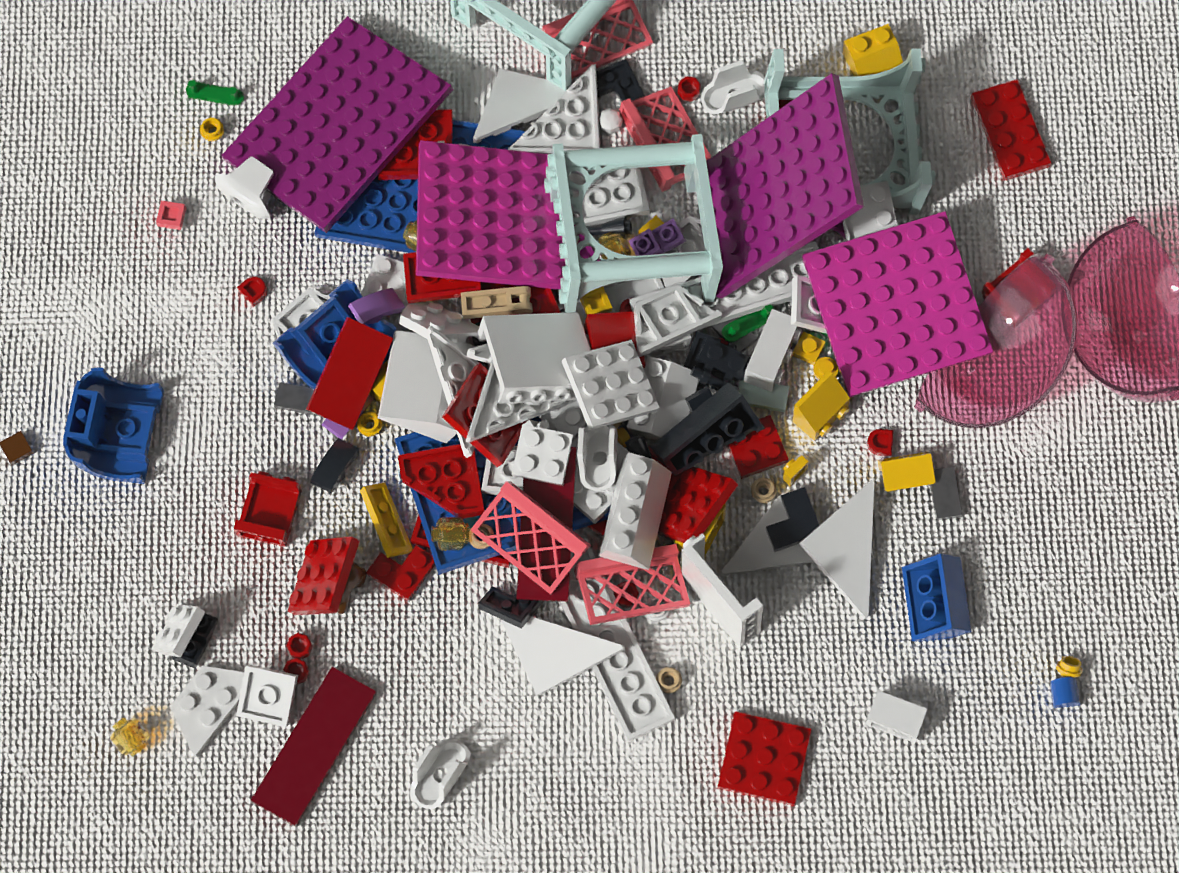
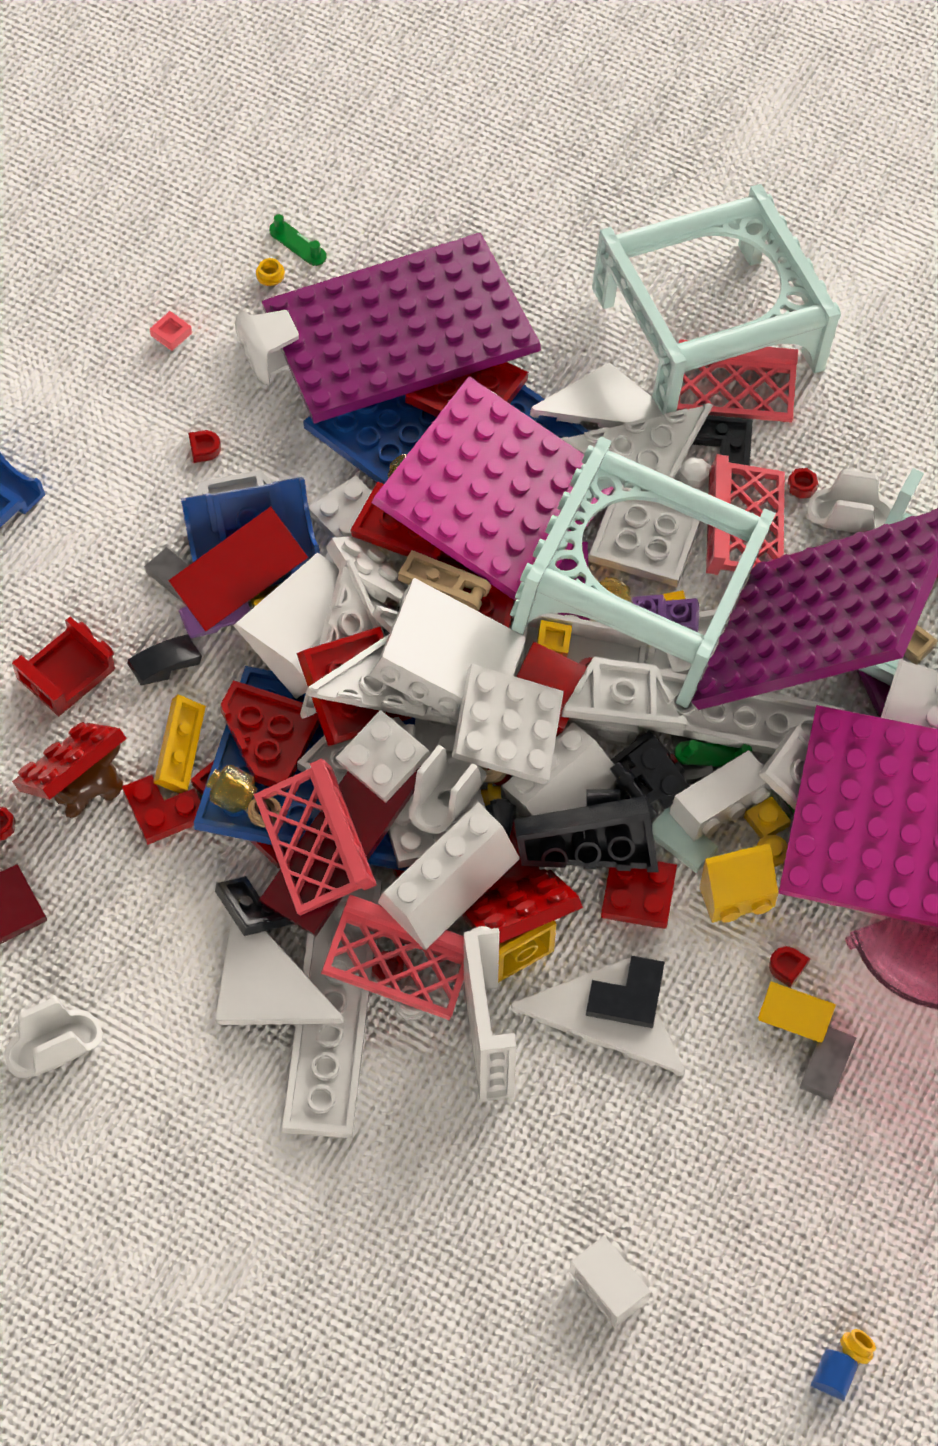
camera: 25 degrees right, 10 degrees down
medium lavender slope [348,288,405,325] -> none
yellow plate [357,412,382,437] -> none
black cone [586,216,632,240] -> none
tan plate [656,667,682,694] -> none
red plate [717,711,811,806] -> none
tan plate [751,478,776,503] -> none
yellow plate [783,455,809,486] -> none
white tile [799,480,874,619] -> none
blue slope [902,553,972,642] -> none

